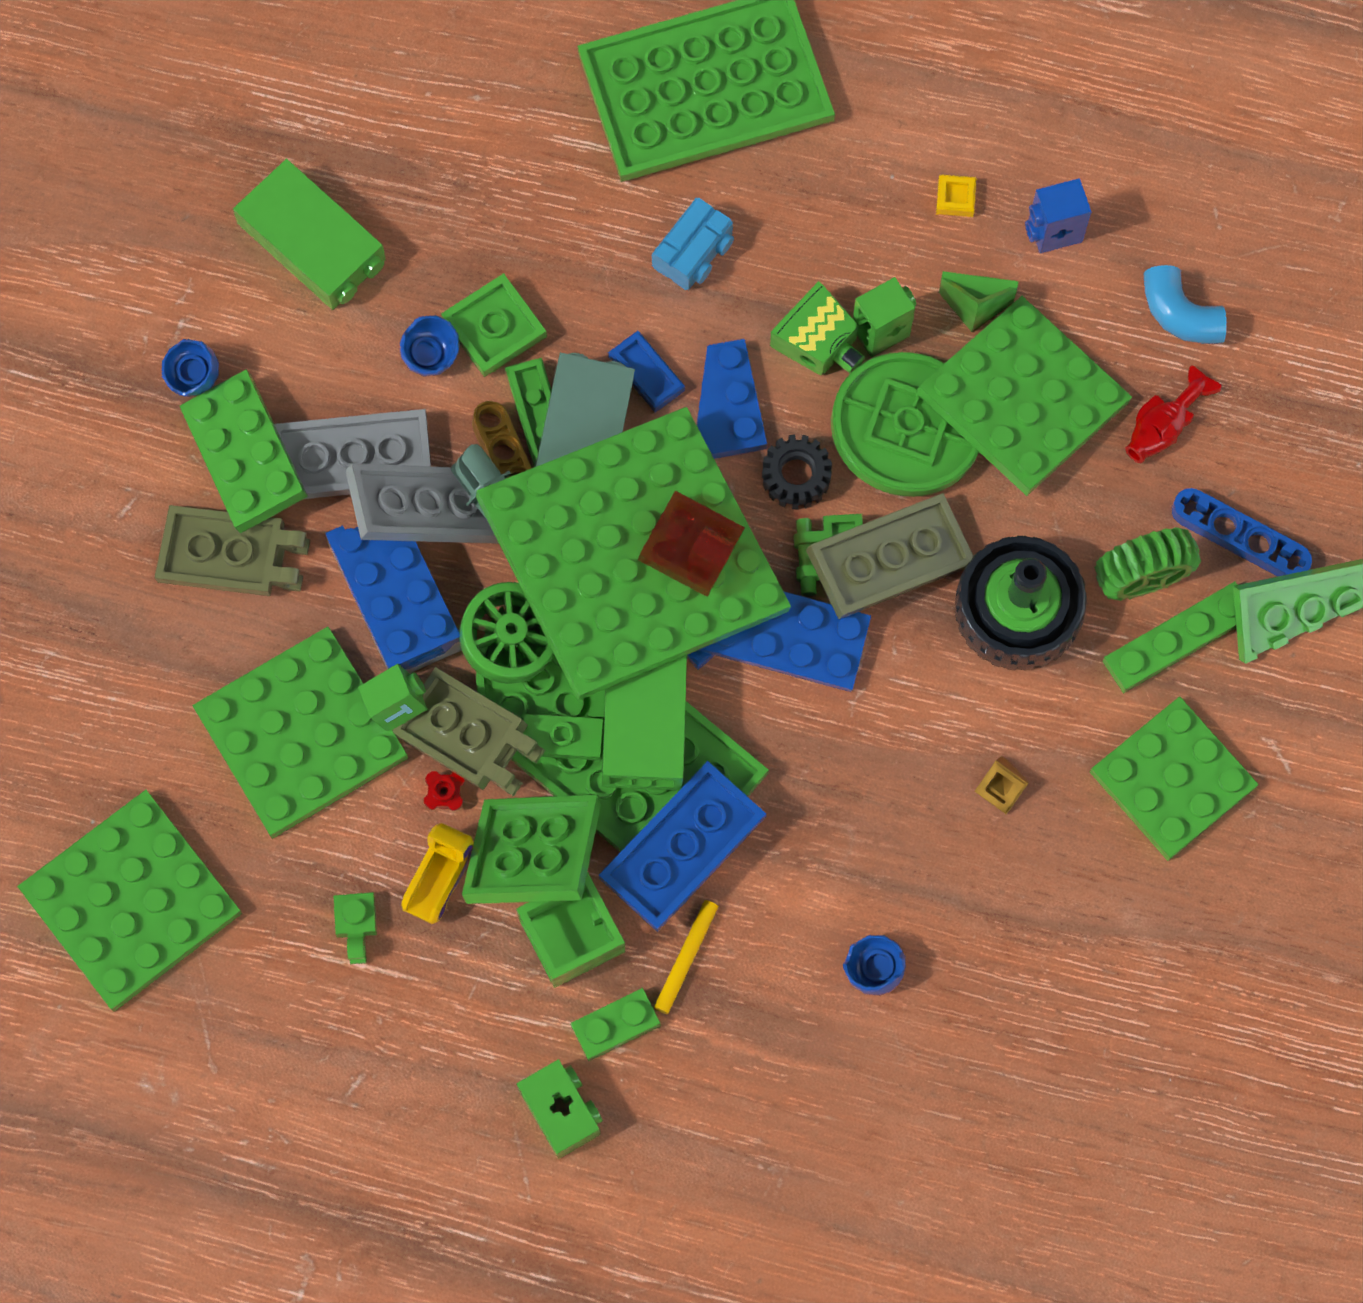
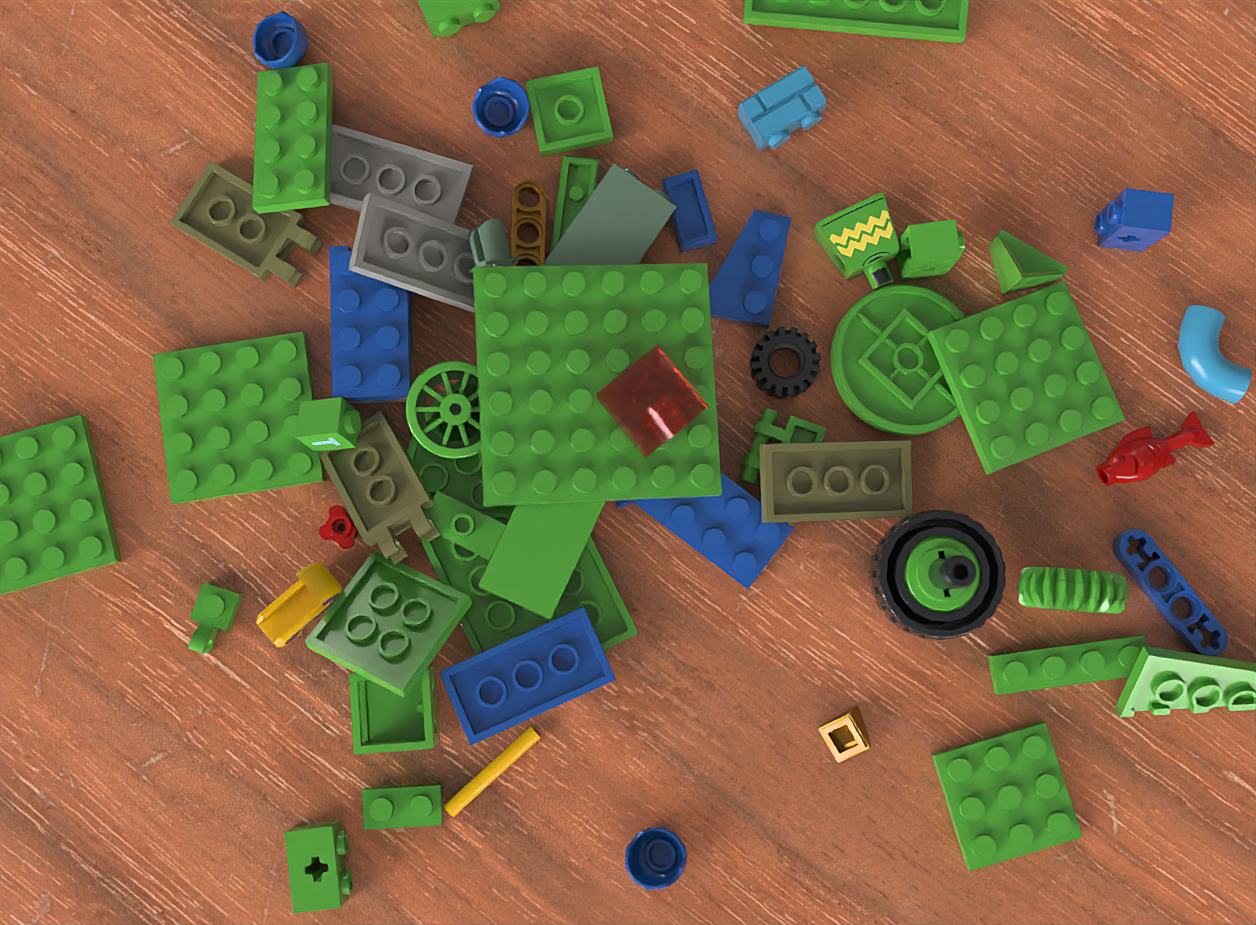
camera: 25 degrees right, 10 degrees up
yellow tile [936,175,977,217] -> none

